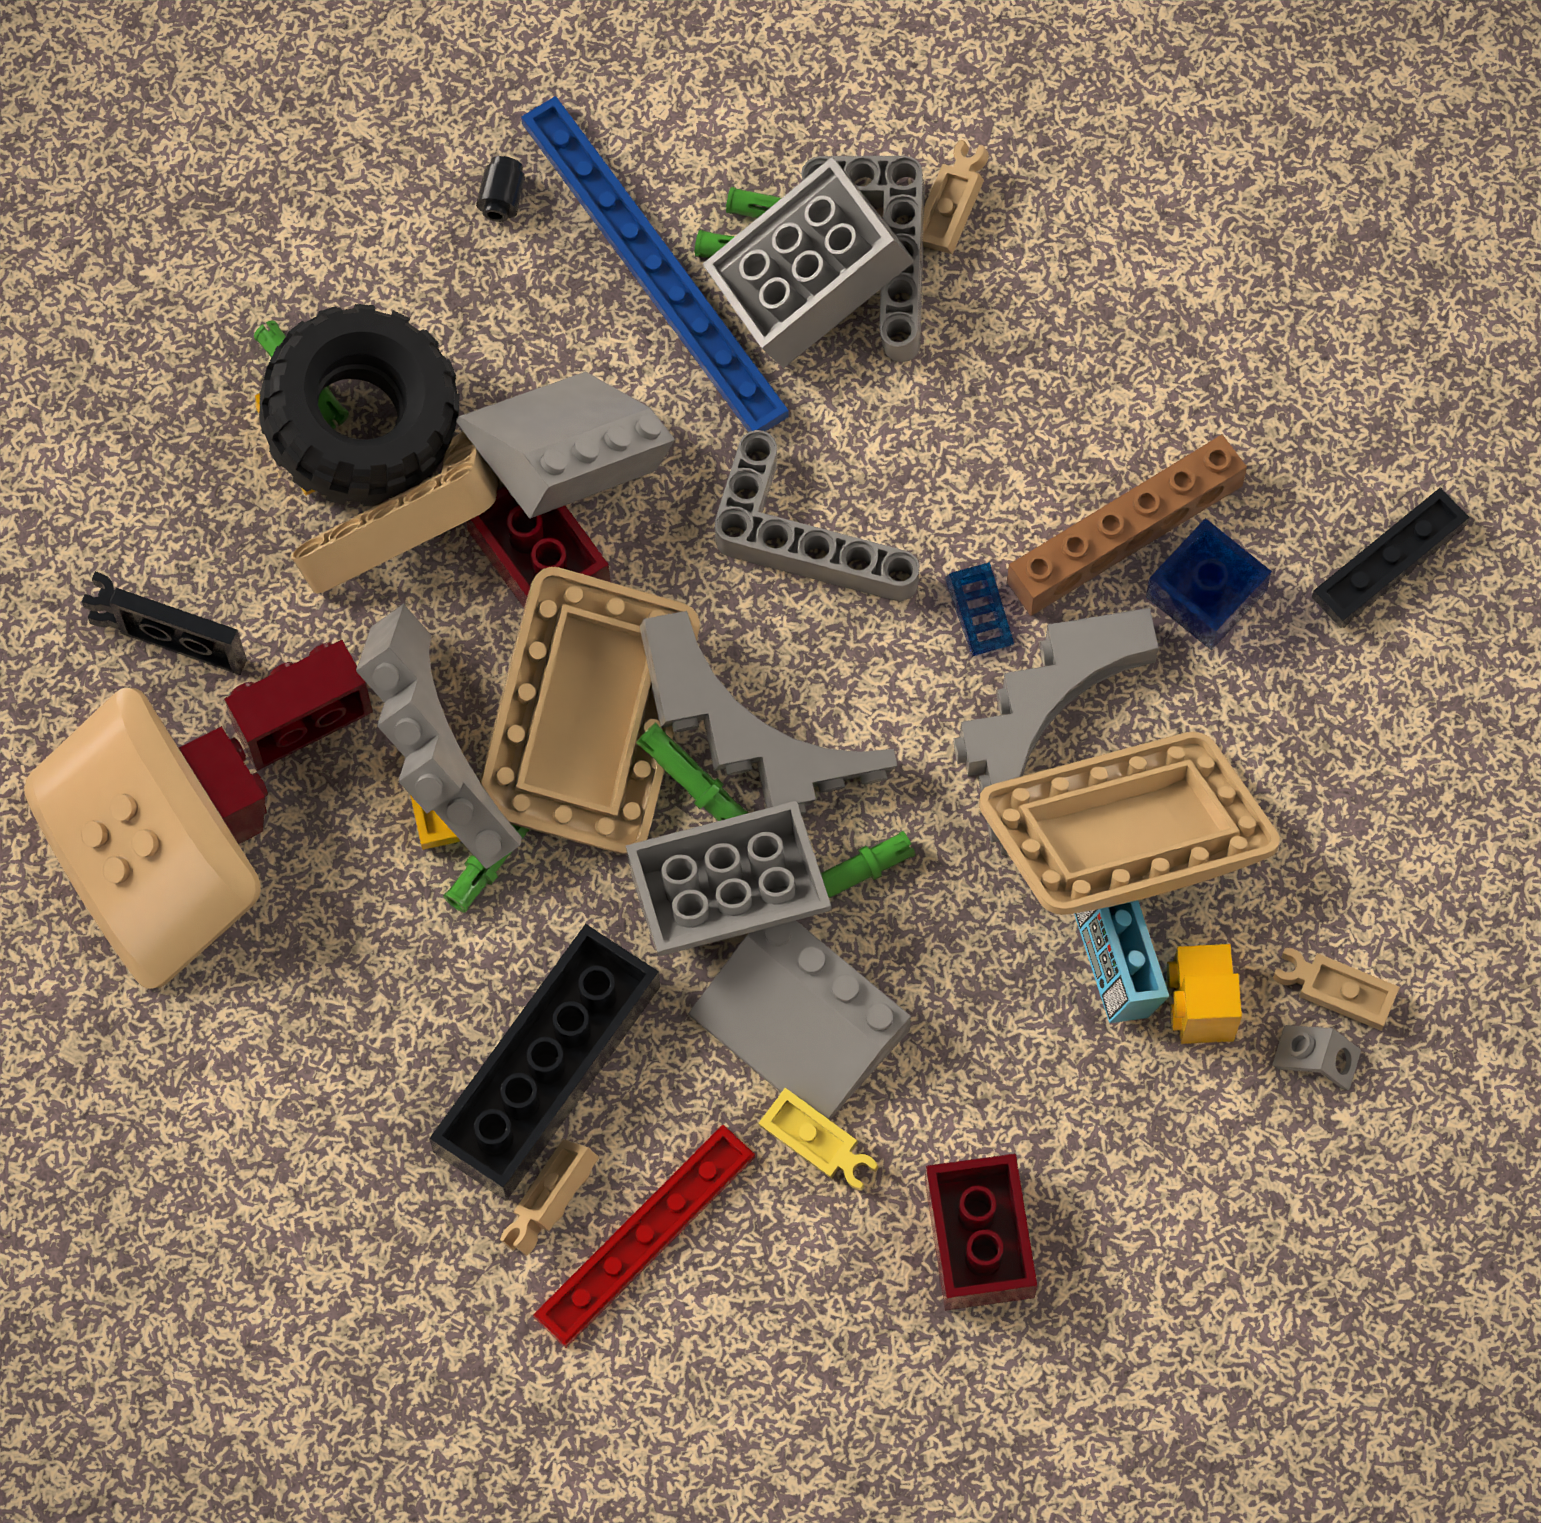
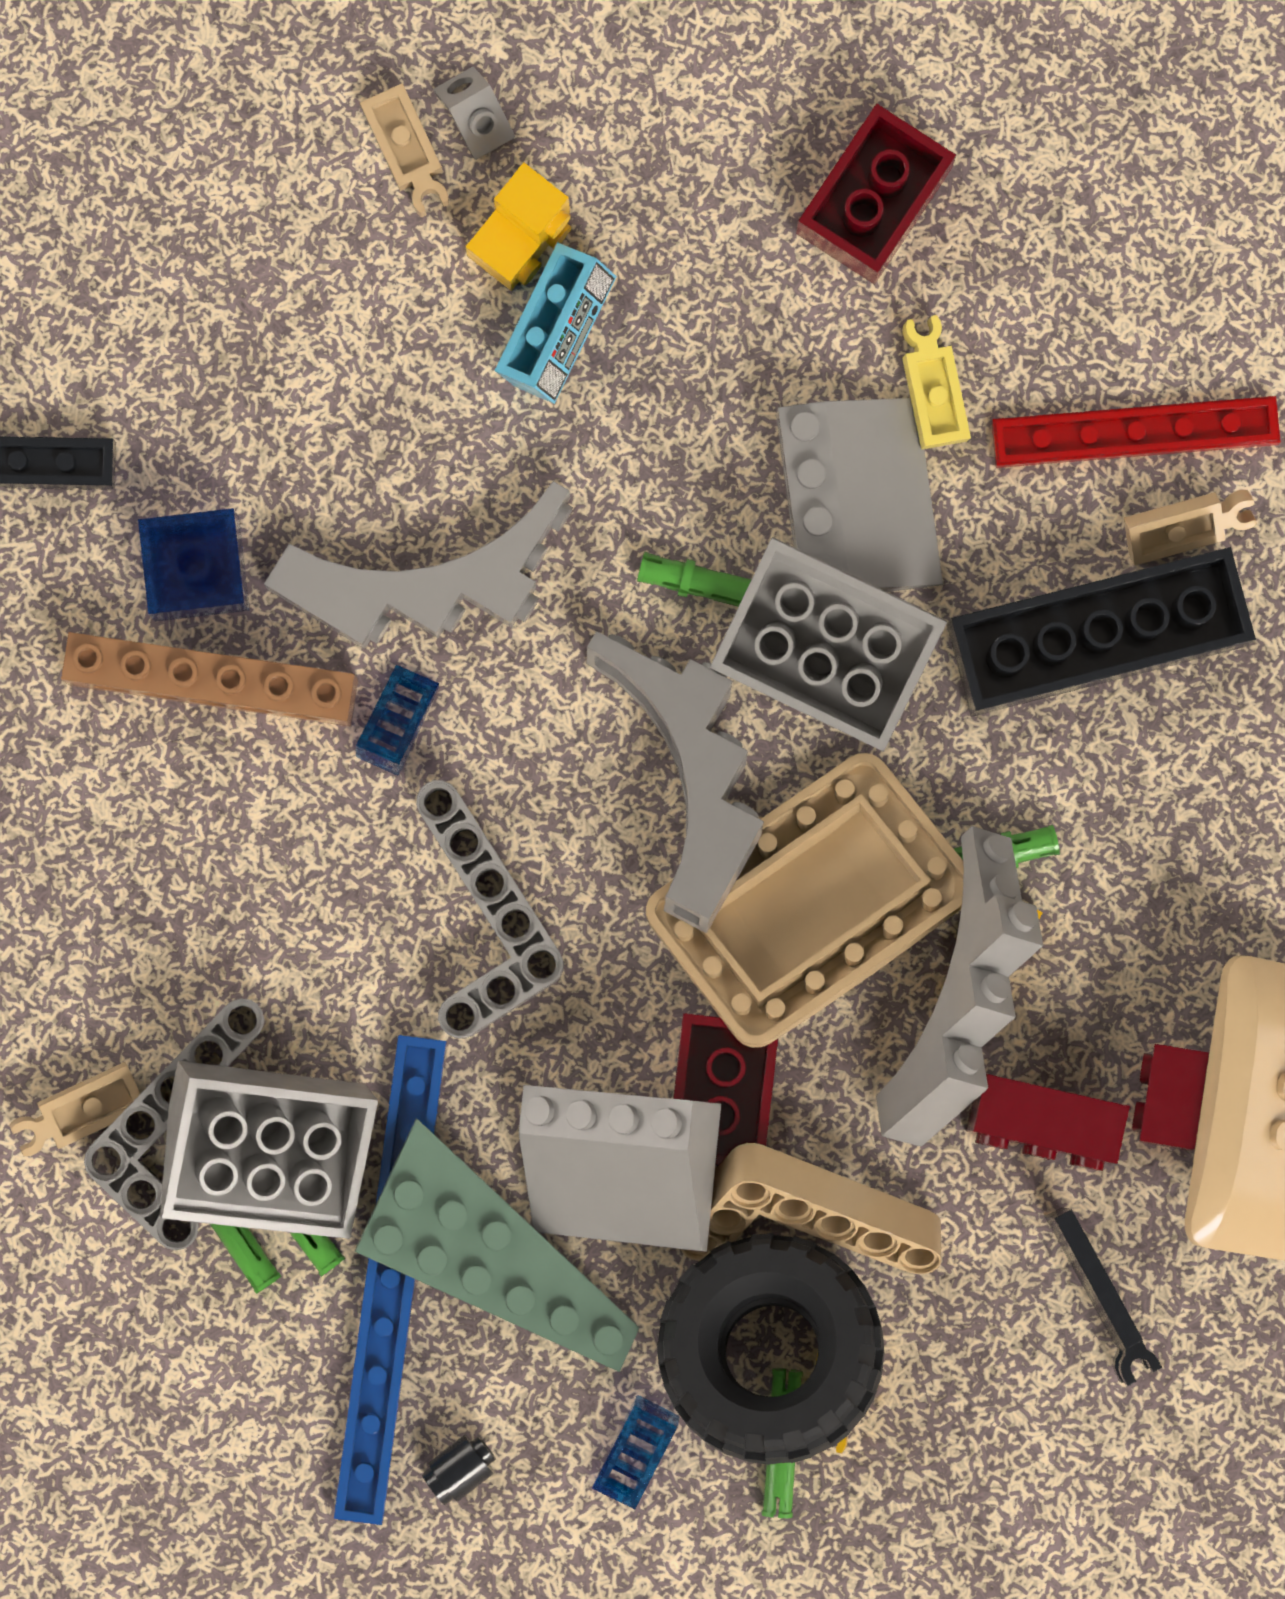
camera: 140 degrees left, 15 degrees up
bright green pin [636,722,749,821] -> none
tan wedge [978,731,1280,915] -> none
none -> sand green wing [355,1118,639,1372]
none -> clear blue slope [592,1395,680,1509]

